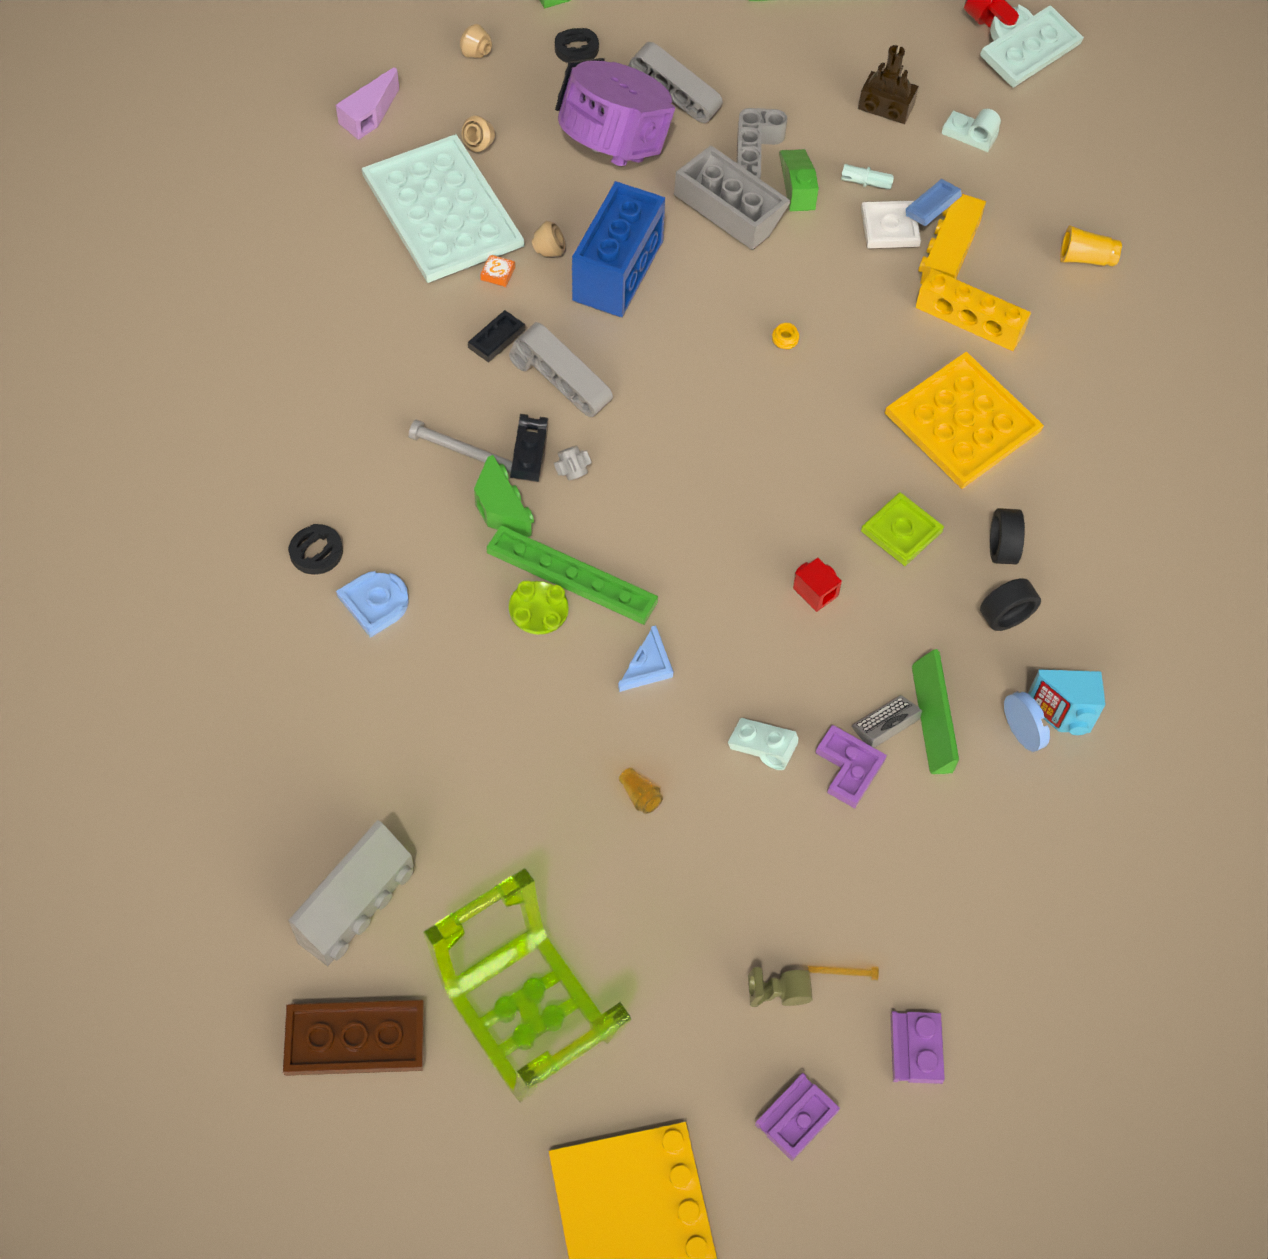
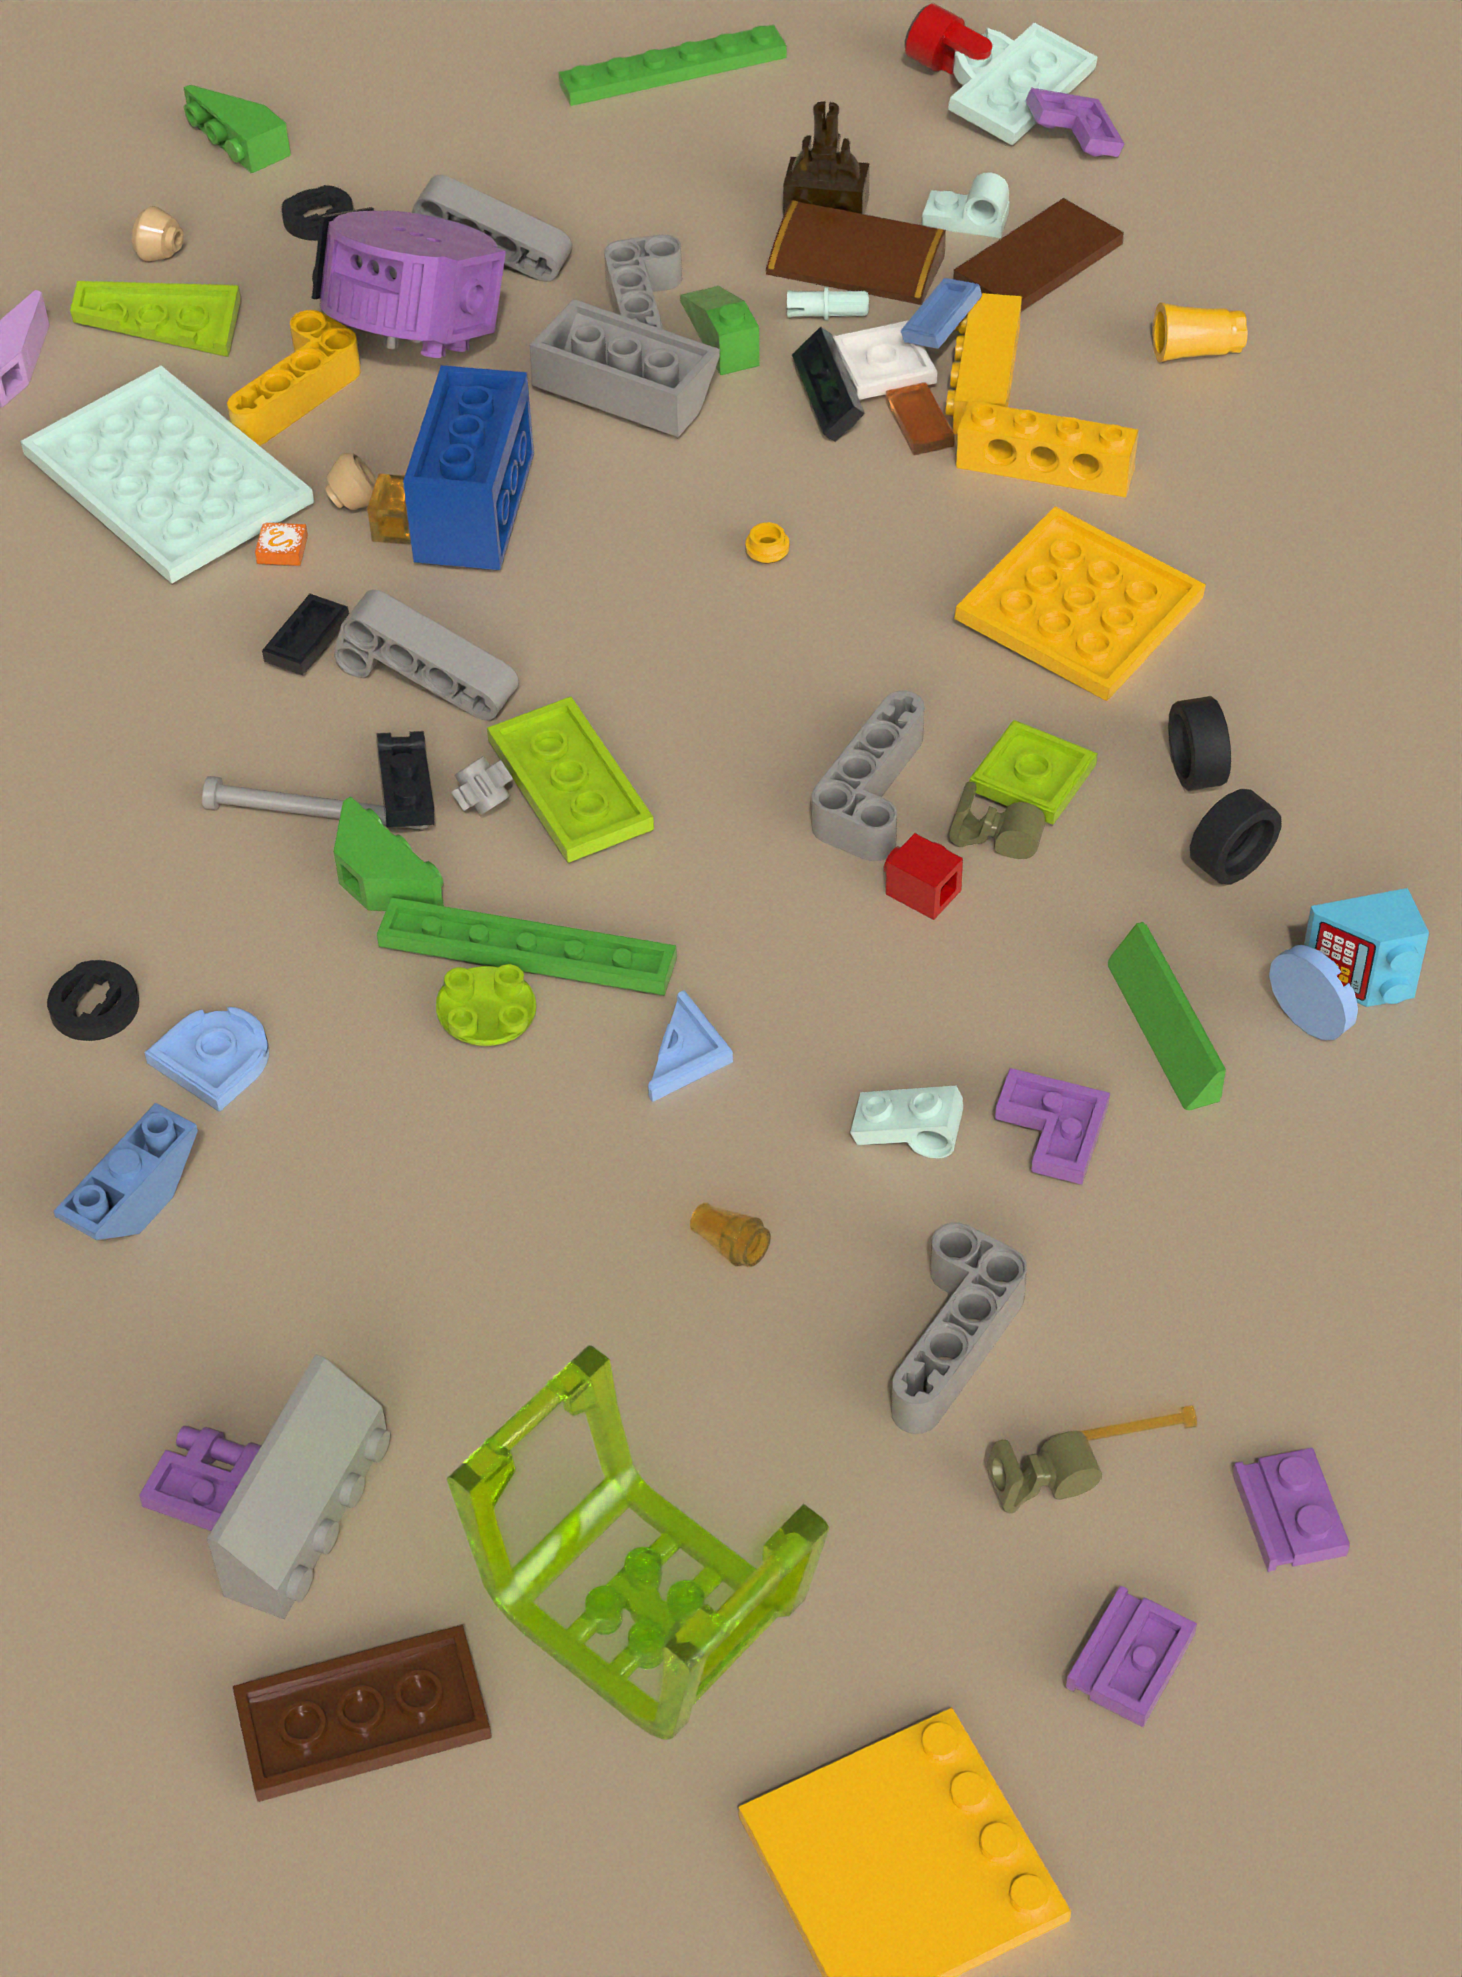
camera: 10 degrees left, 10 degrees down
tan cone [461,116,495,152] -> none
slope [852,695,922,748] -> none
none -> medium blue slope [54,1103,198,1240]
none -> lime wing [70,281,241,357]
none -> medium lavender plate [139,1425,261,1531]
none -> yellow beam [227,310,361,446]
none -> clear yellow brick [367,473,411,545]
none -> lime plate [487,696,654,863]
none -> reddish brown slope [766,200,946,305]
none -> black plate [792,326,865,442]
none -> light grey beam [812,691,924,861]
none -> clear orange tile [886,382,955,455]
none -> light grey beam [891,1222,1027,1434]
none -> olive leg [949,782,1046,859]
none -> reddish brown tile [953,198,1124,312]
none -> medium lavender plate [1025,88,1124,157]

